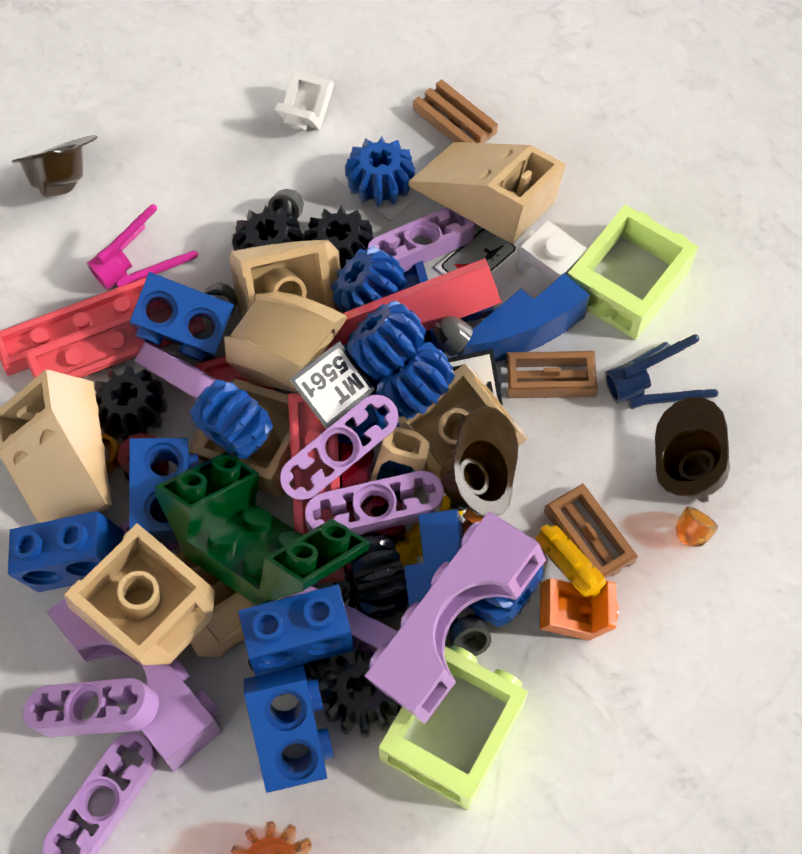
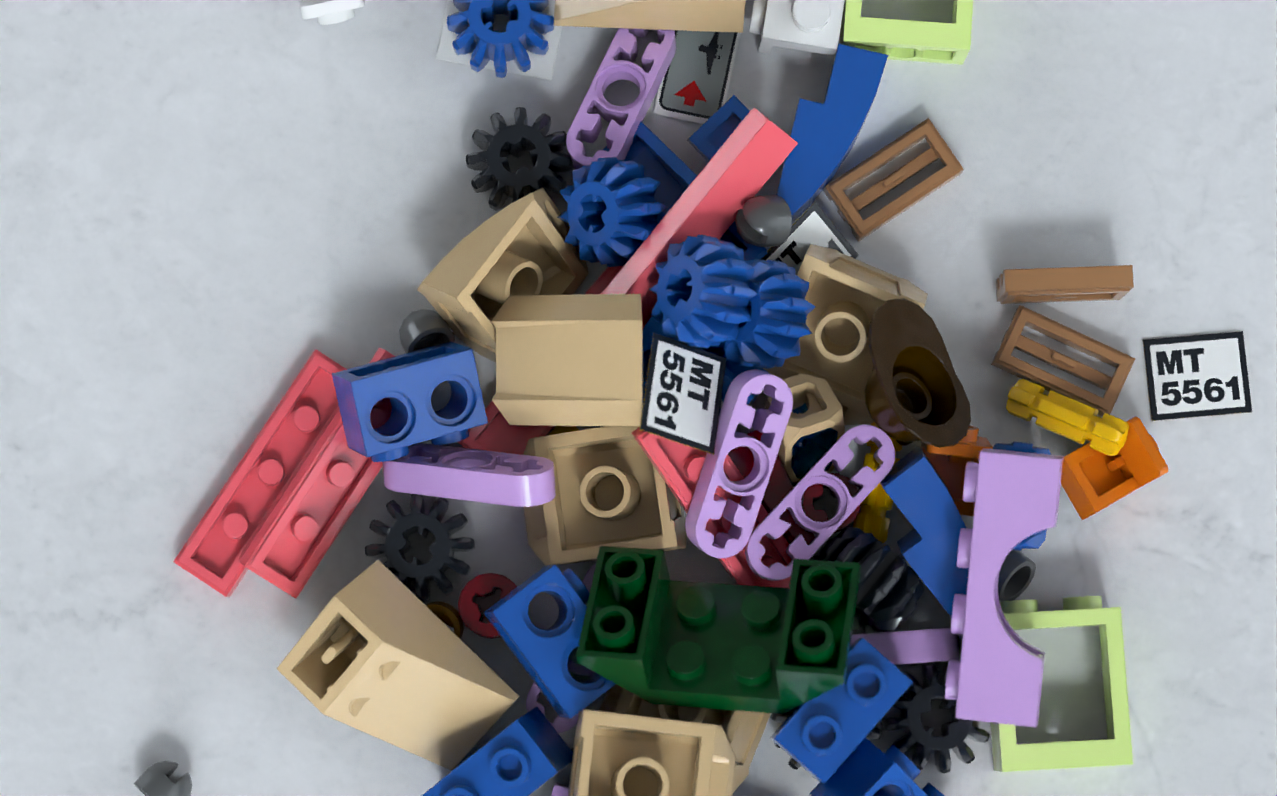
camera: 35 degrees left, 20 degrees up
dark brown piece [12,135,98,197] -> none
dark pink plant [86,204,198,290] -> none
blue gear [189,379,273,459] -> none
black gear [232,204,304,251] -> none
dark grey hinge [268,189,304,219] -> none
dark blue plant [605,334,719,410] -> none
dark brown piece [655,397,730,503] -> none
clear orange hinge [675,506,718,547] -> none
none -> medium nougat tile [996,265,1134,304]
none -> sticker [1143,331,1252,421]

